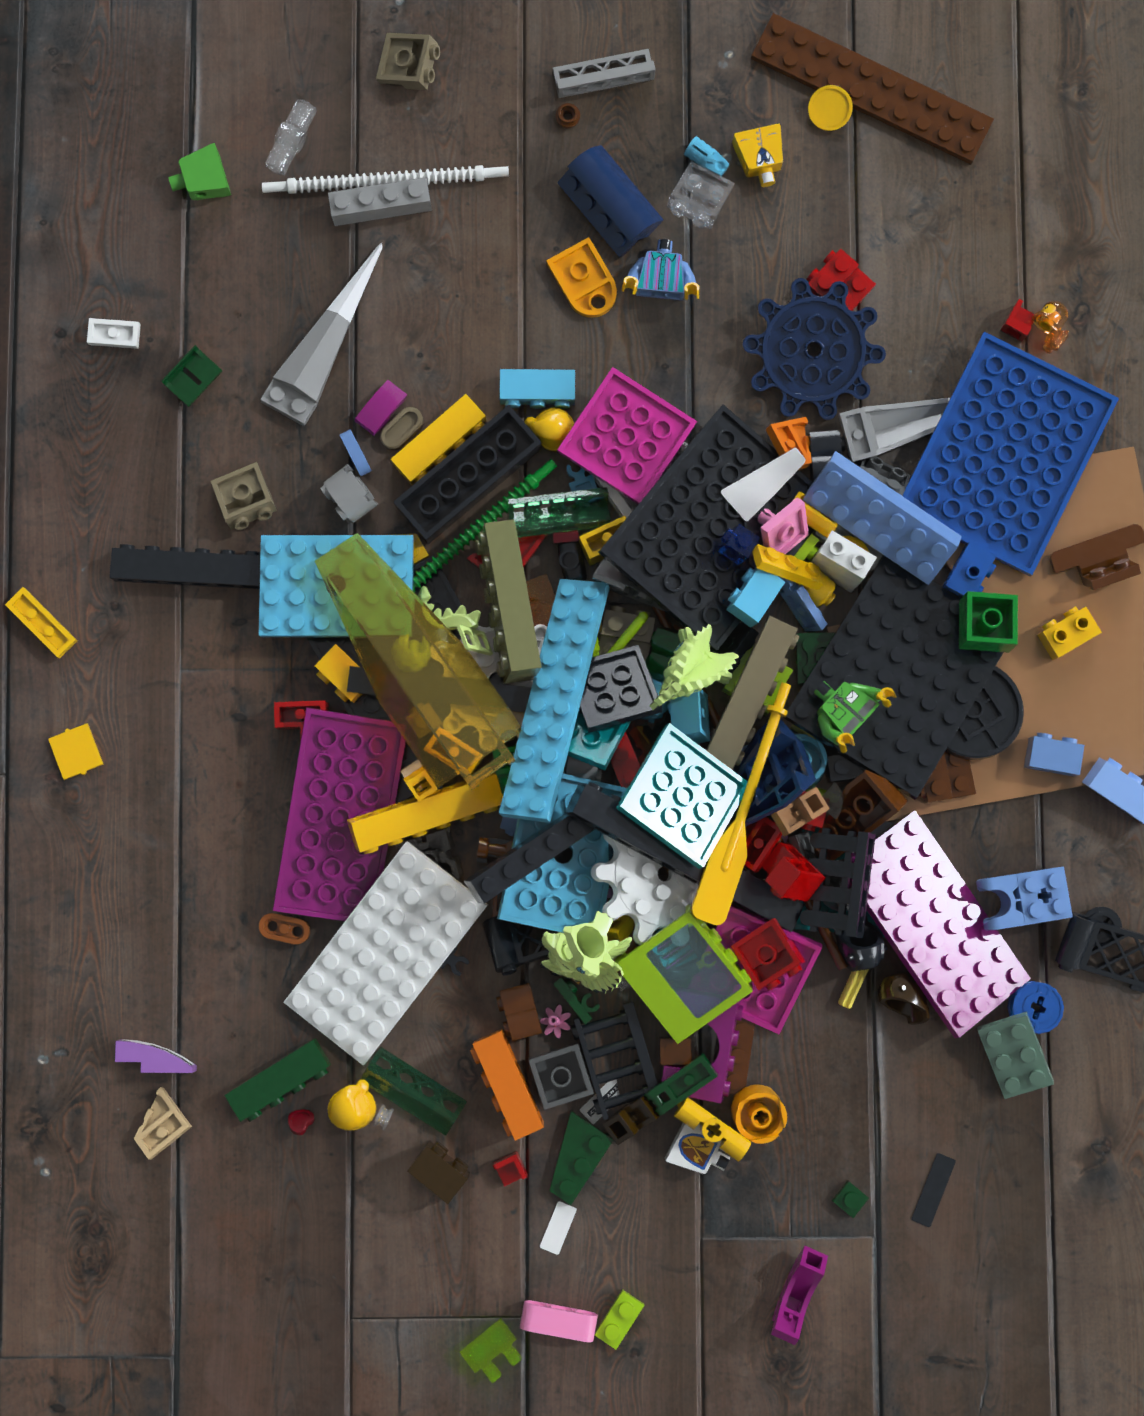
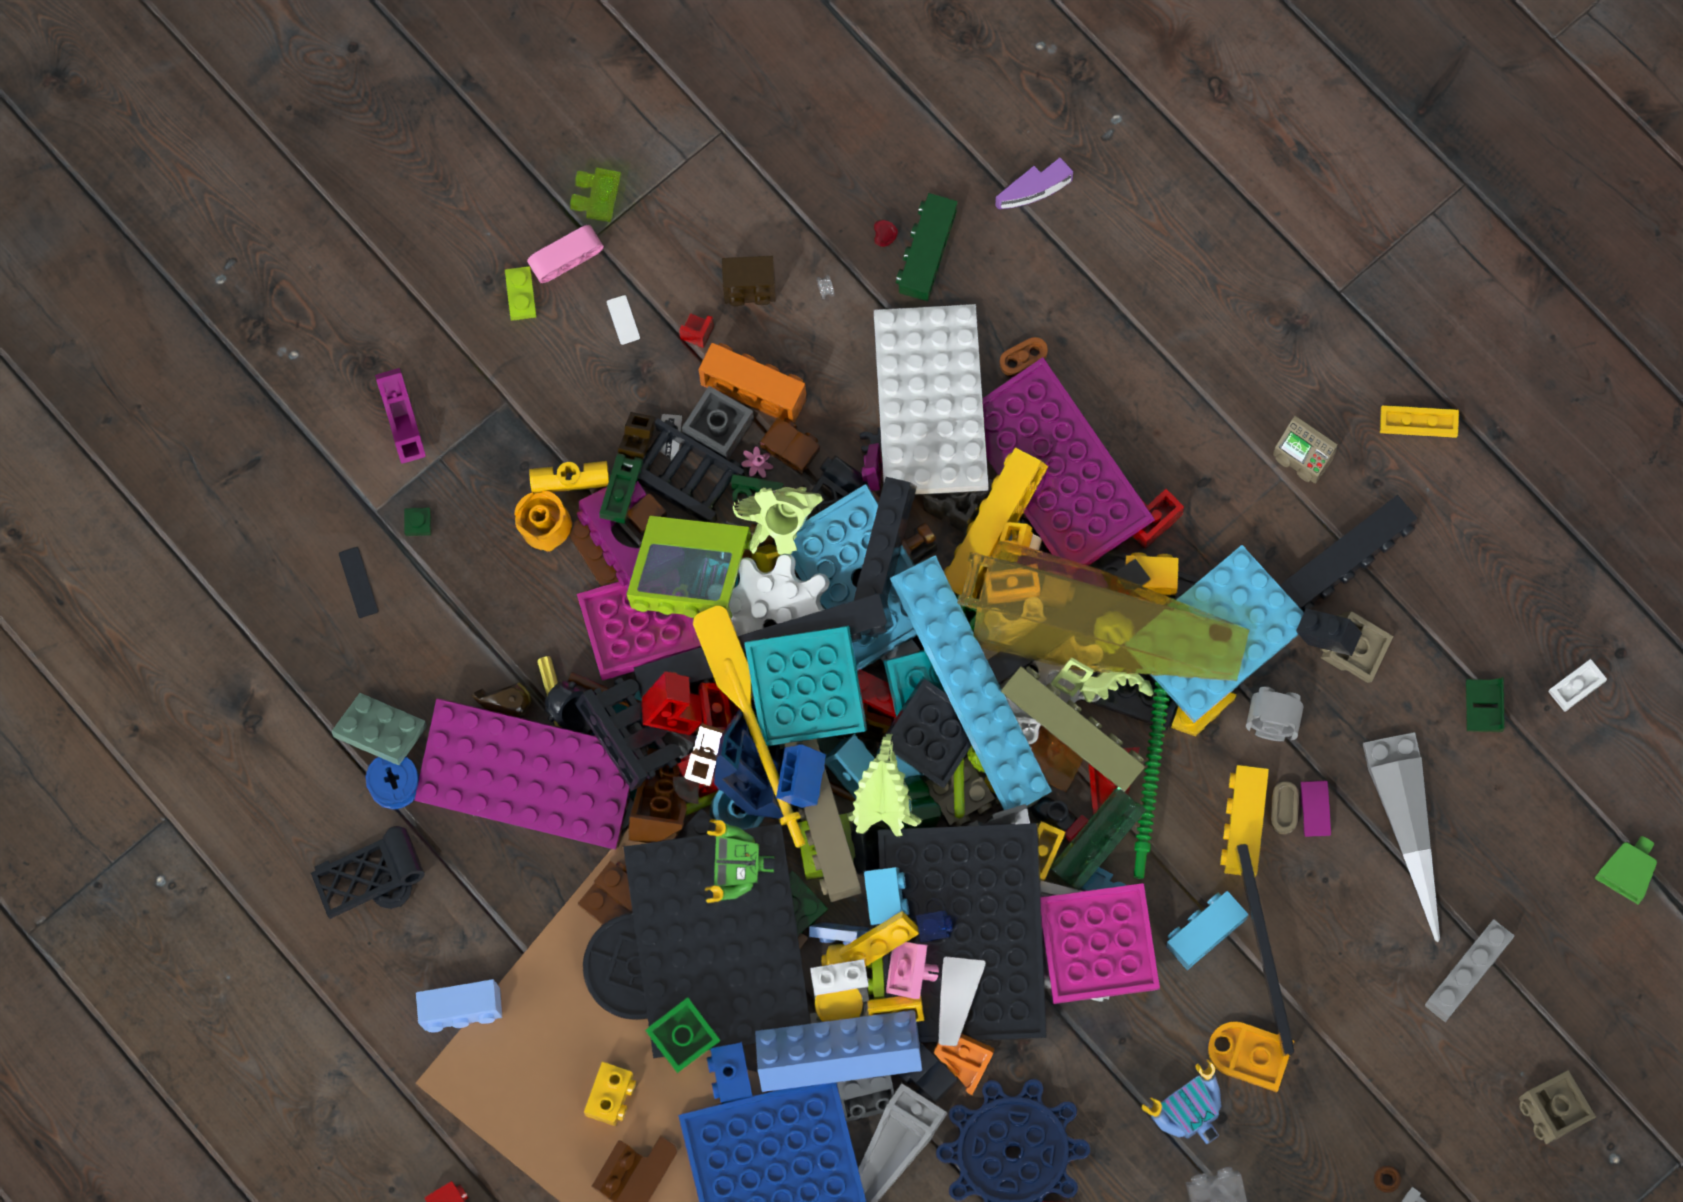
camera: 145 degrees right, 10 degrees down
yellow piece [48,723,104,780] -> none
tan wing [134,1087,192,1160] -> none
white hose [262,165,509,194] -> none
clear piece [265,99,317,176] -> none
yellow piece [327,1079,376,1130] -> none
medium blue beam [340,429,372,476] -> none
clear green fence [361,1047,467,1136] -> none
black brick [394,405,542,544] -> none
yellow piece [524,407,574,451] -> none
dark green wing [549,1111,614,1205] -> none
dark blue brick [557,145,664,257] -> none
torso [665,1123,730,1174] -> none
red plate [731,918,806,991] -> none
medium blue brick [976,866,1073,931] -> none
medium blue brick [1024,733,1085,777] -> none
none -> blue brick [776,745,826,808]
none -> magenta plate [862,443,883,491]
none -> black tile [1235,844,1295,1057]
none -> dark tan slope [1273,416,1338,484]
none -> black brick [1296,608,1362,656]

